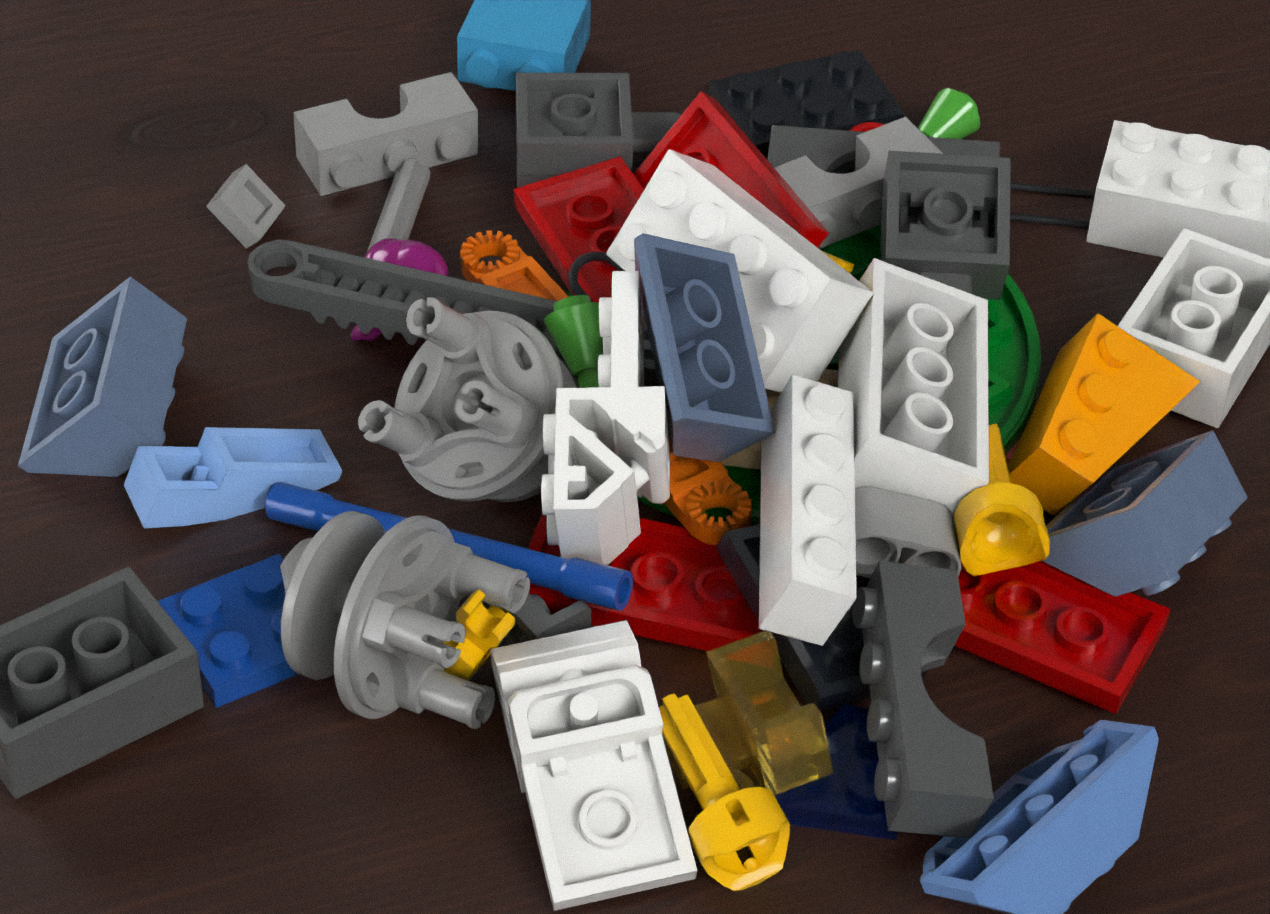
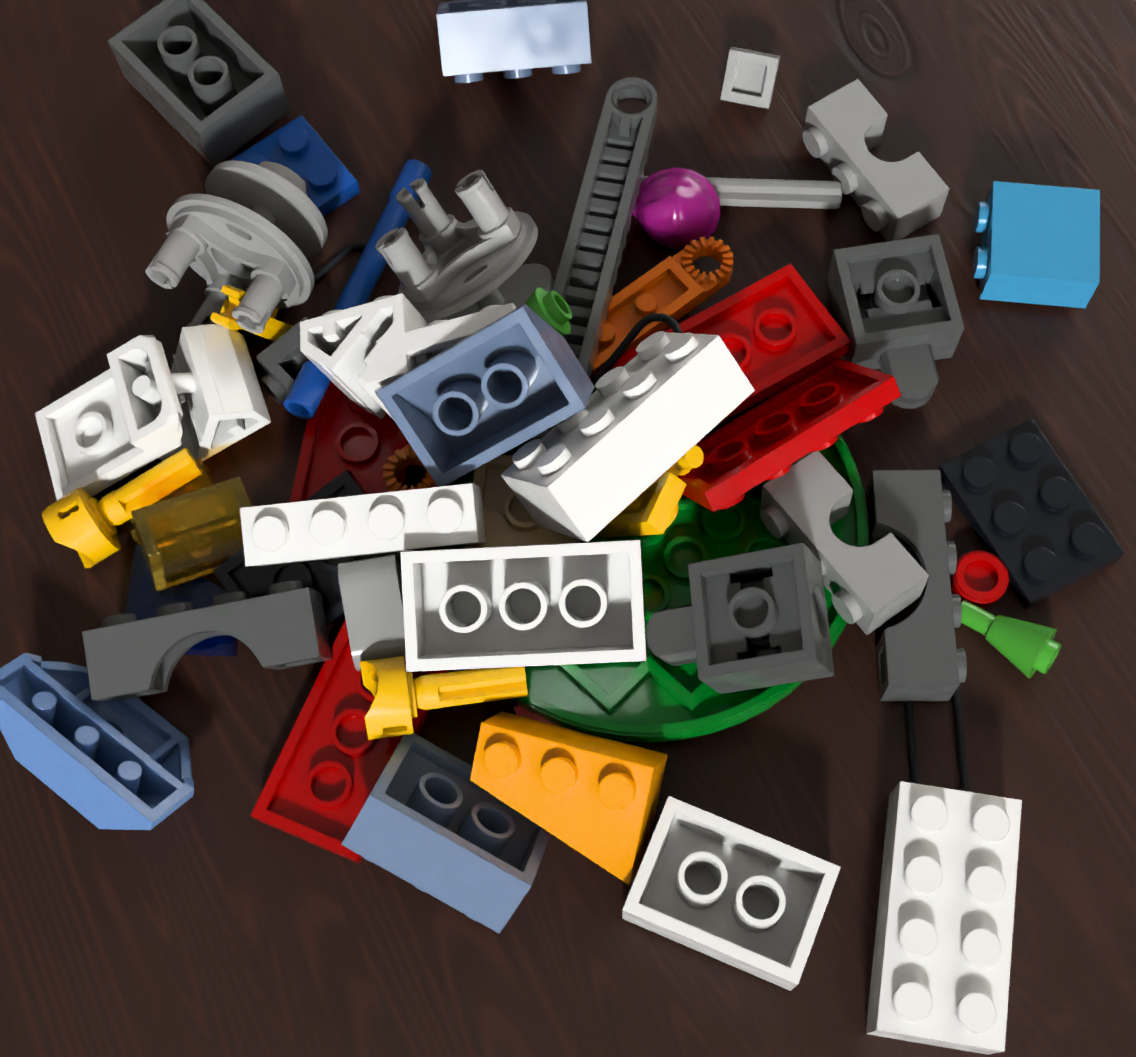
camera: 90 degrees right, 25 degrees up
light blue slope [124,427,342,528] -> none

